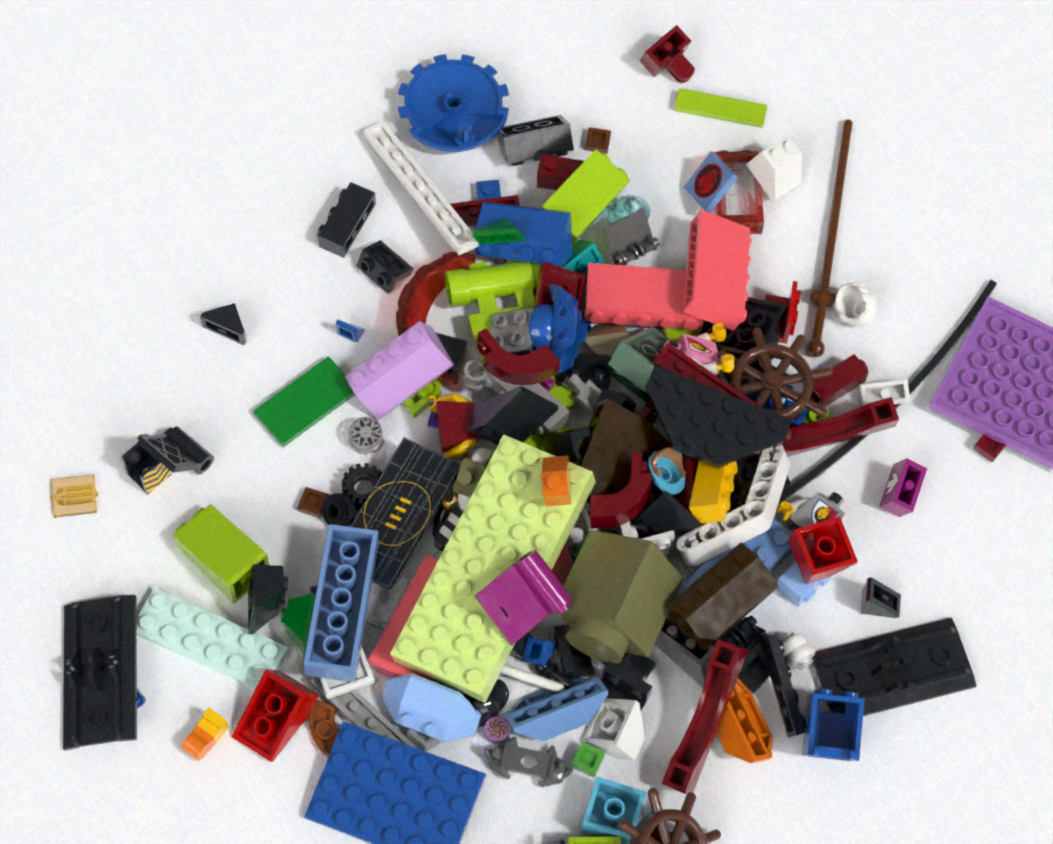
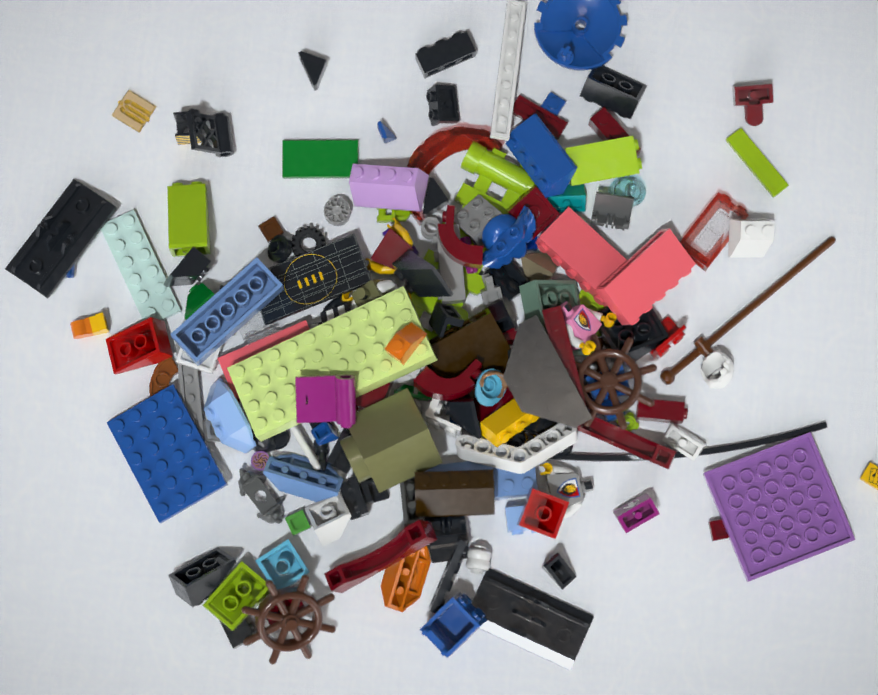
camera: 40 degrees right, 15 degrees up
green slope [472,217,525,245] -> none
reddish brown tile [585,127,611,154] -> none
medium blue tile [684,151,738,213] -> none

